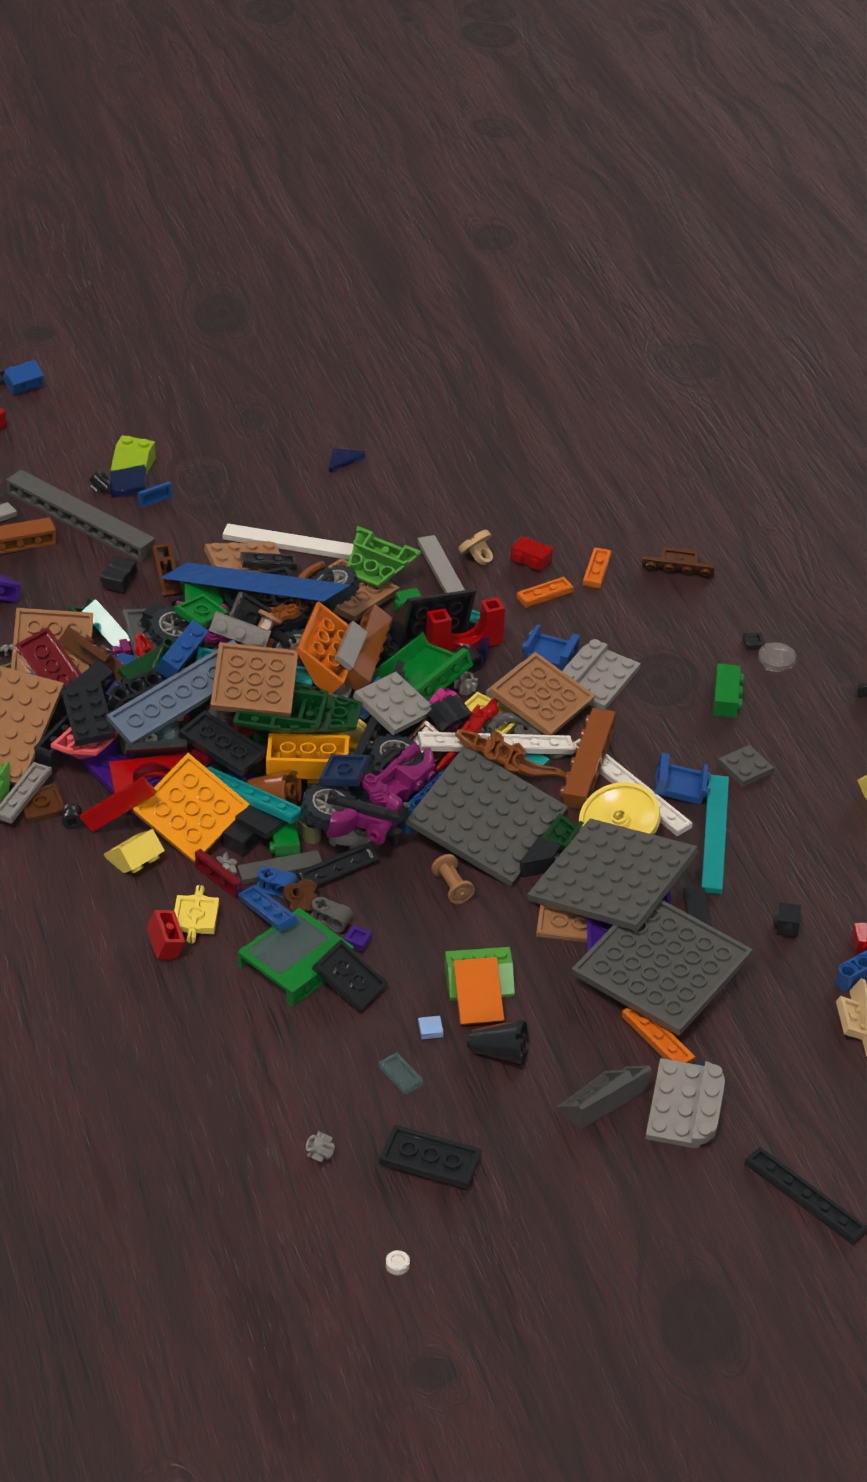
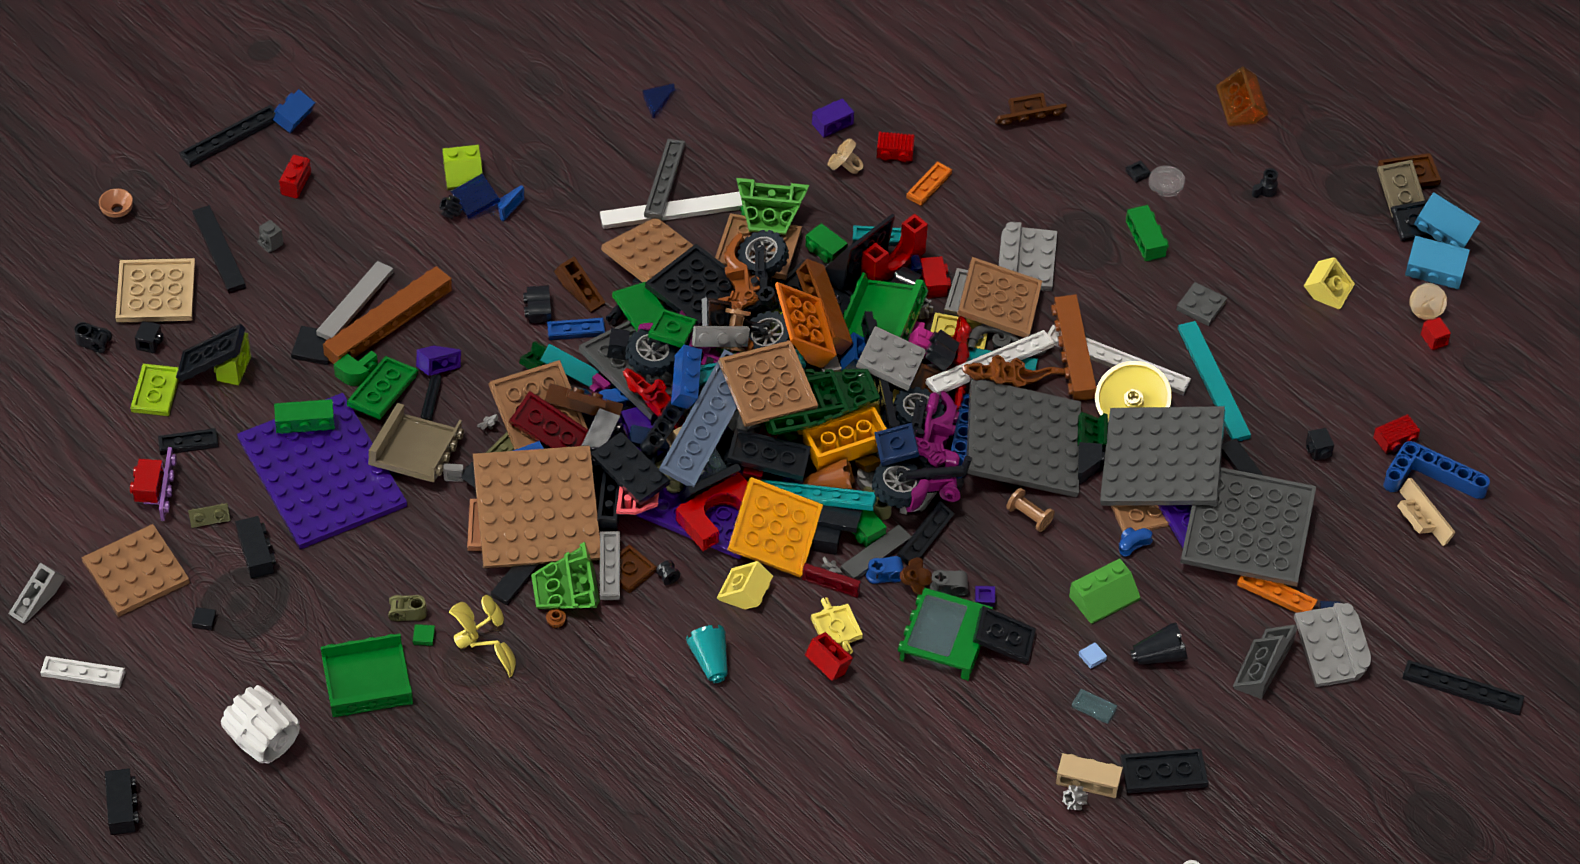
camera: 25 degrees left, 10 degrees up
dark grey brick [6,470,155,563] -> none
red tile [80,776,156,832] -> none
dark green piece [117,637,174,681] -> none
blue sticker [161,562,349,601] -> none
blue tile [238,885,298,932] -> none
black tile [240,552,297,570] -> none
light grey tile [334,621,368,671] -> none
light grey tile [417,535,465,593] -> none
orange tile [453,957,504,1026] -> none
blue panel [522,624,580,671] -> none
orange tile [583,548,612,588] -> none
blue panel [654,753,710,805] -> none
none -> blue tile [547,318,605,340]
none -> dark grey tile [644,139,685,220]
none -> teal cone [686,625,728,683]
none -> dark purple brick [812,98,854,138]
none -> red brick [920,256,951,298]
none -> tan brick [1056,753,1123,798]
none -> blue piece [1119,527,1153,557]

